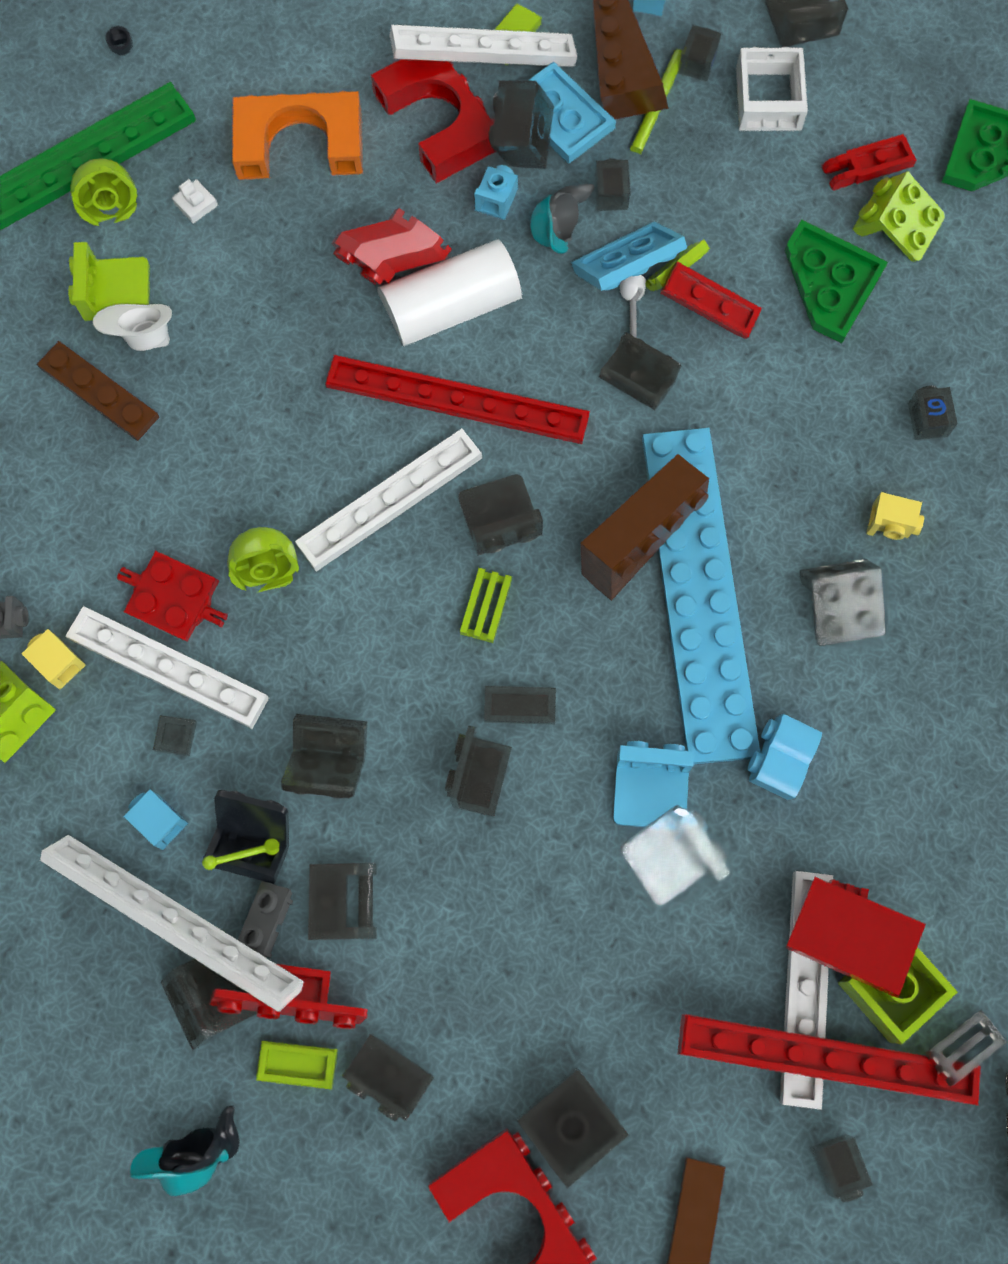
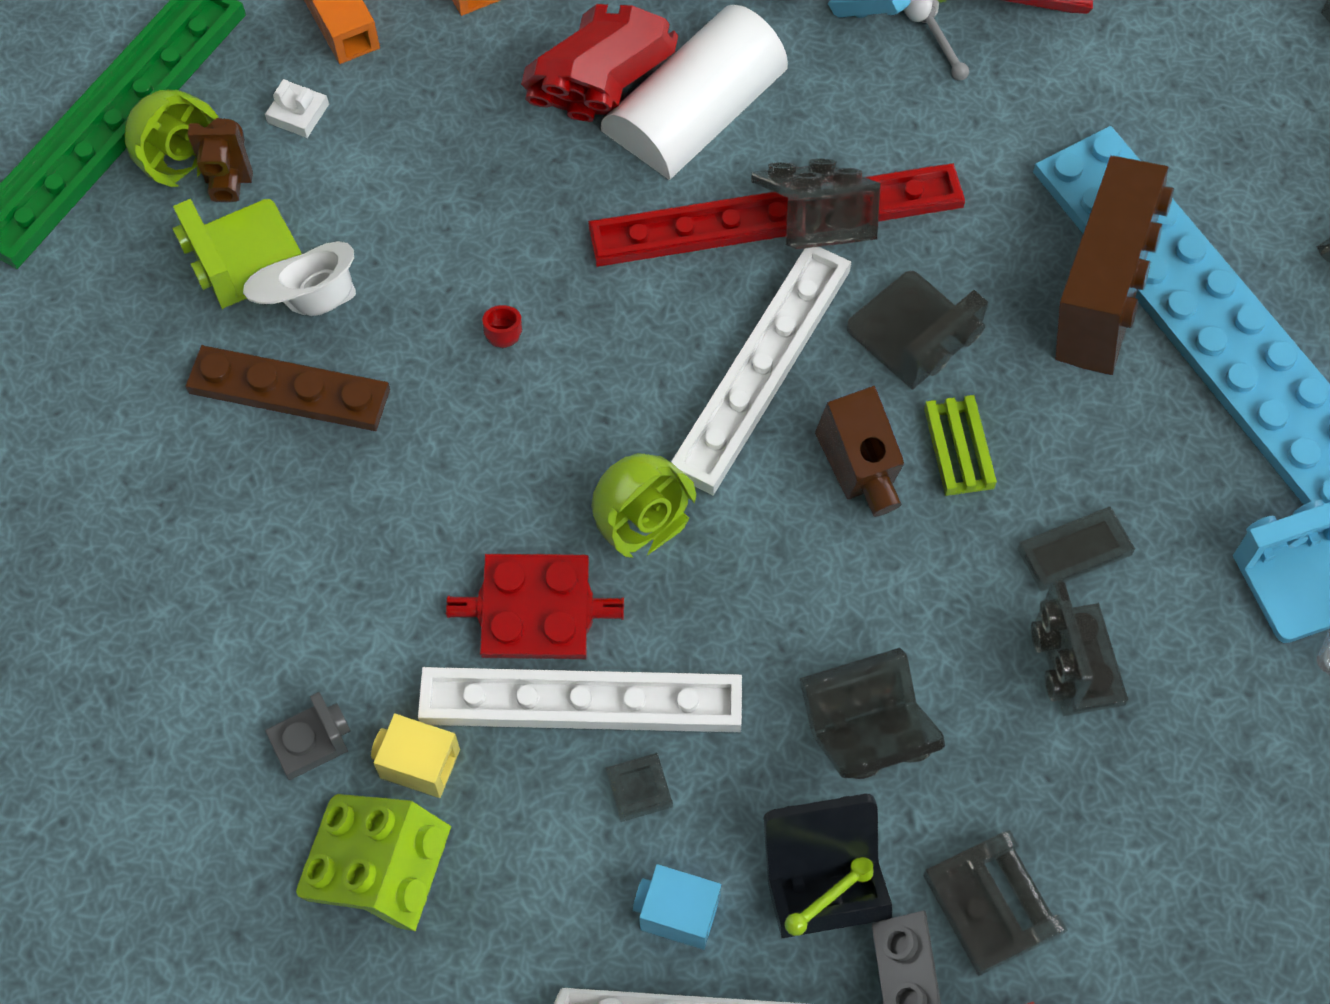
camera: 25 degrees left, 10 degrees down
clear smoke bracket [599,332,681,410] -> none
none -> reddish brown hips [188,118,253,202]
none -> red hinge [482,305,522,349]
none -> clear smoke bracket [751,158,881,249]
none -> reddish brown torso [815,385,904,517]

